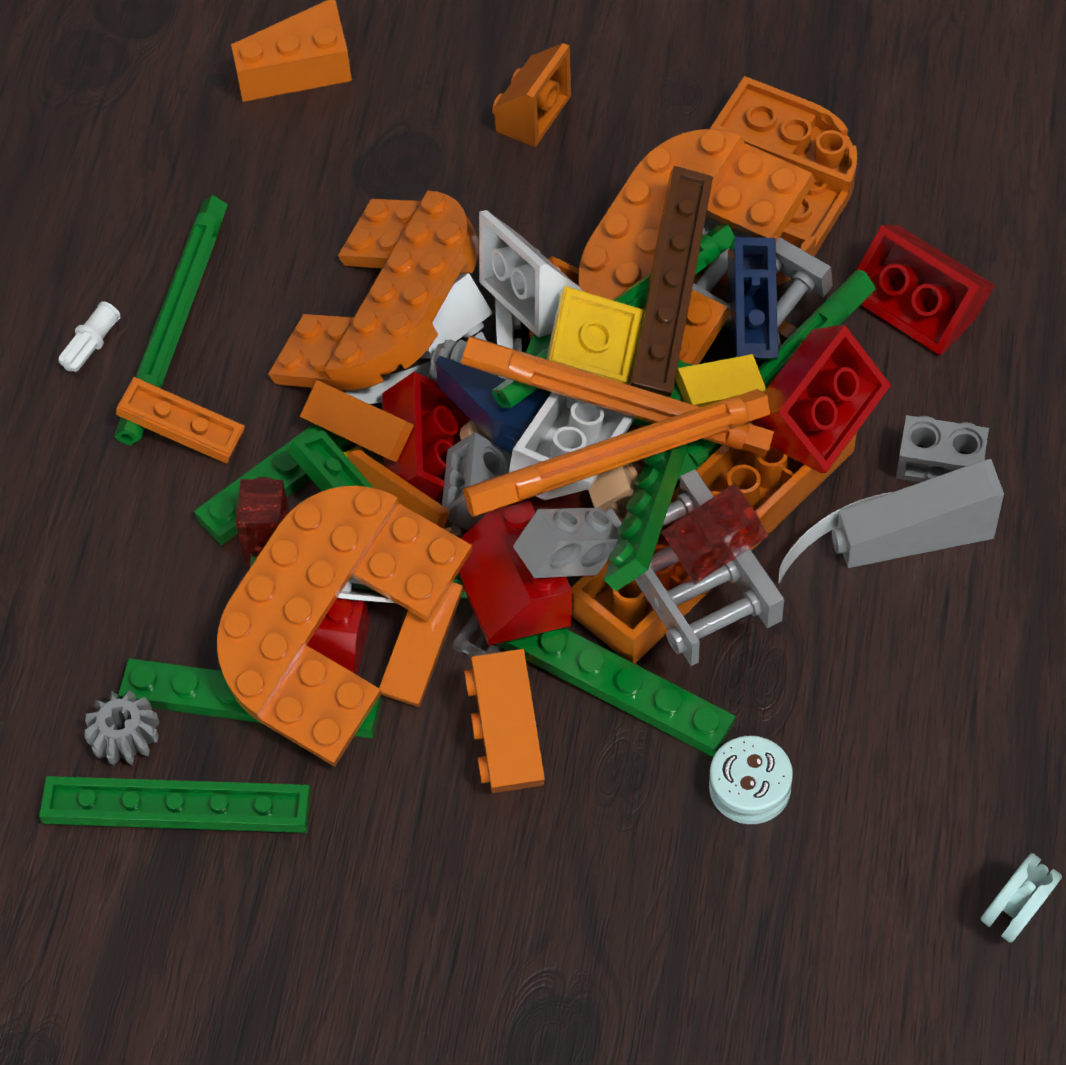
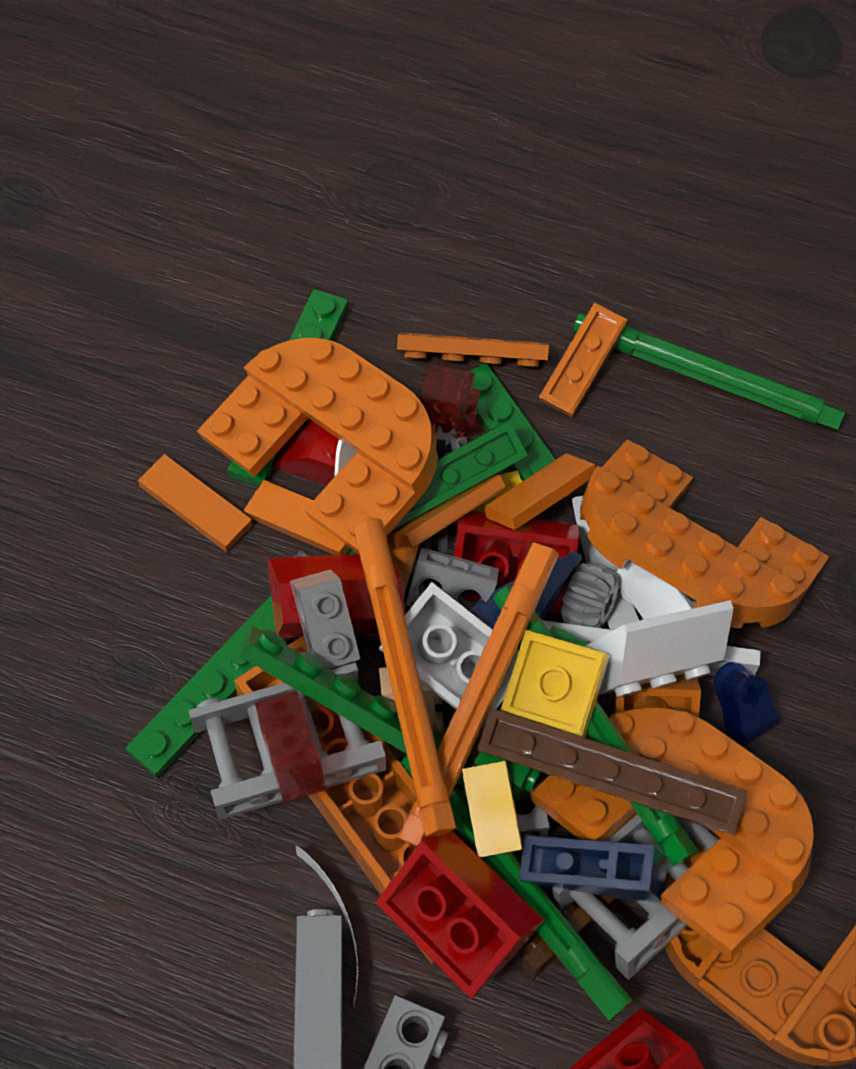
camera: 95 degrees right, 5 degrees up
green plate [39,776,311,833] -> none
white axle [58,301,120,372] -> none
light grey gear [84,690,159,767] -> none
orange wedge [464,649,545,793] -> none
light aqua head [709,736,793,824] -> none
none -> orange tile [138,454,253,553]
none -> orange plate [397,332,549,366]
none -> clear blue piece [713,662,779,746]

